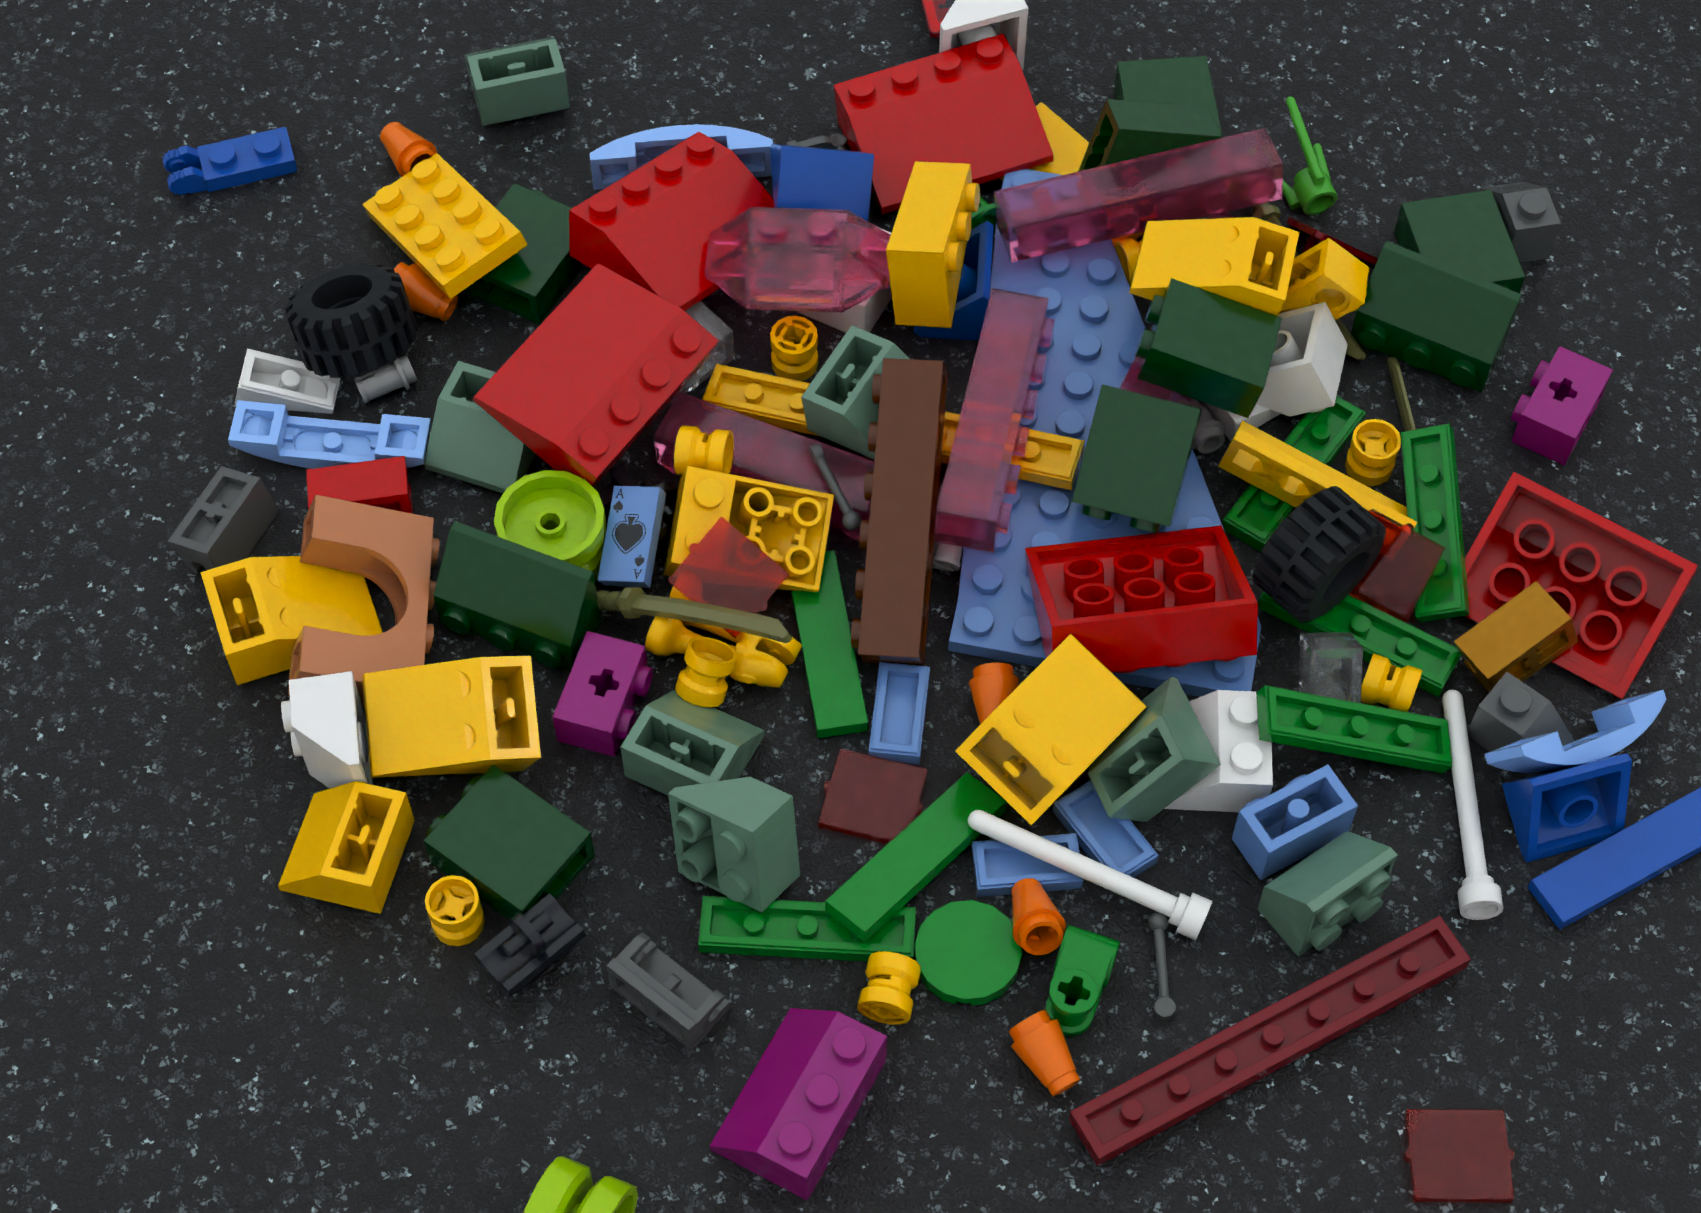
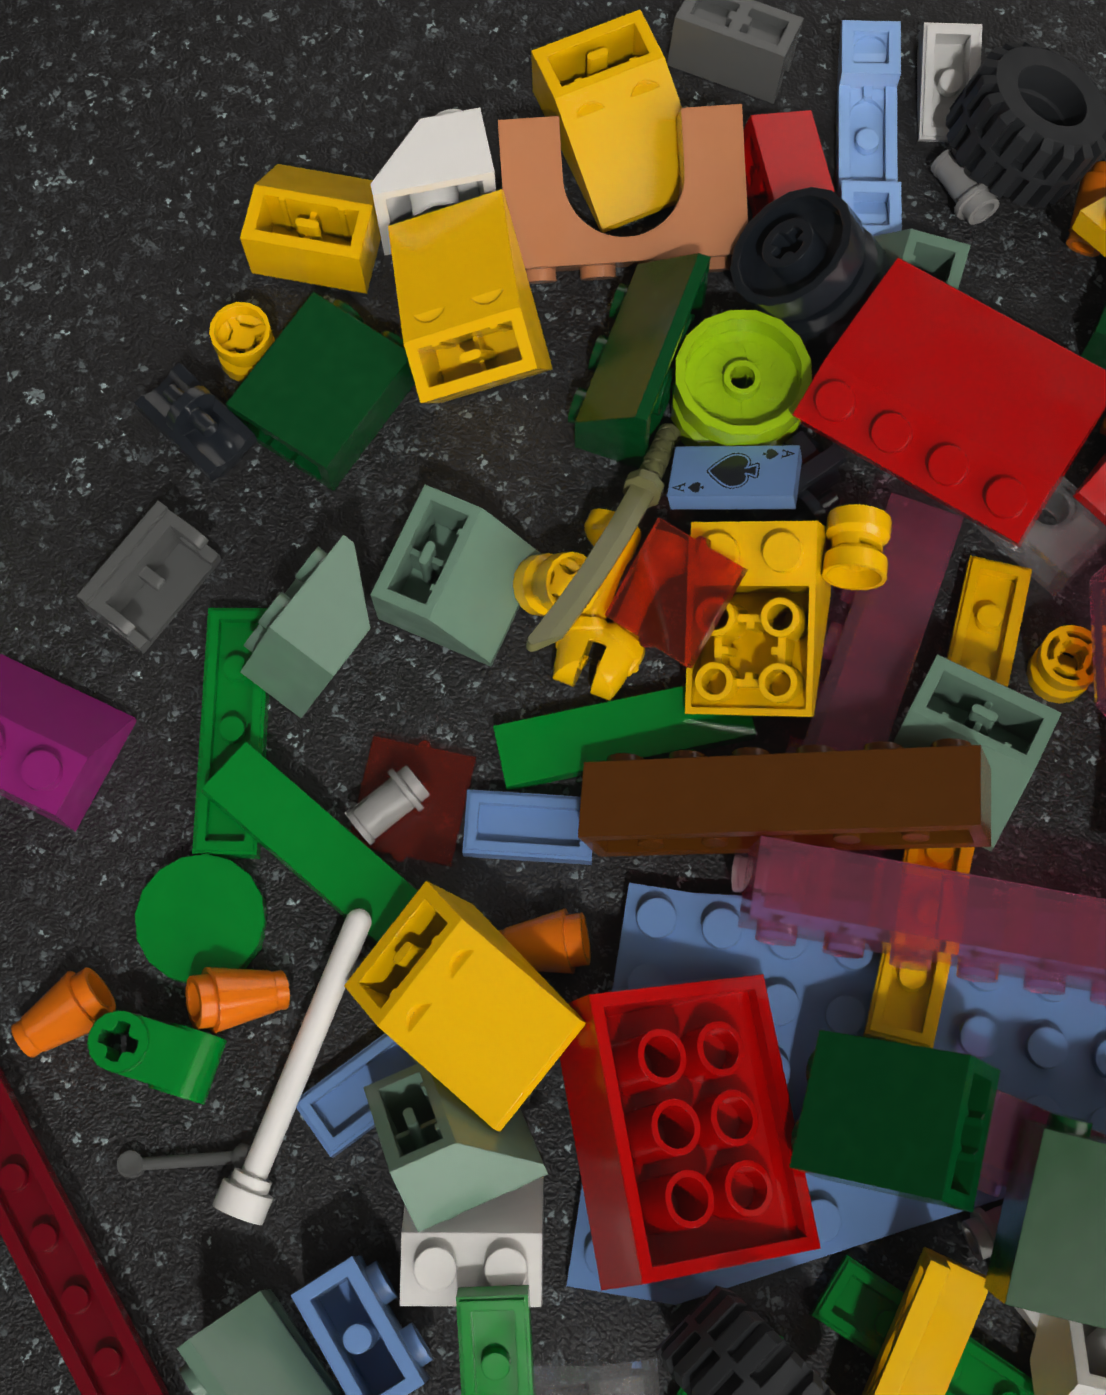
camera: 90 degrees right, 15 degrees up
magenta brick [552,631,653,757] -> none
dark grey hinge [808,442,862,531] -> none
yellow wheel [857,951,921,1025] -> none
medium blue tile [971,833,1084,897] -> none
none -> light grey pin [344,765,430,845]
none -> black wheel [730,187,890,351]

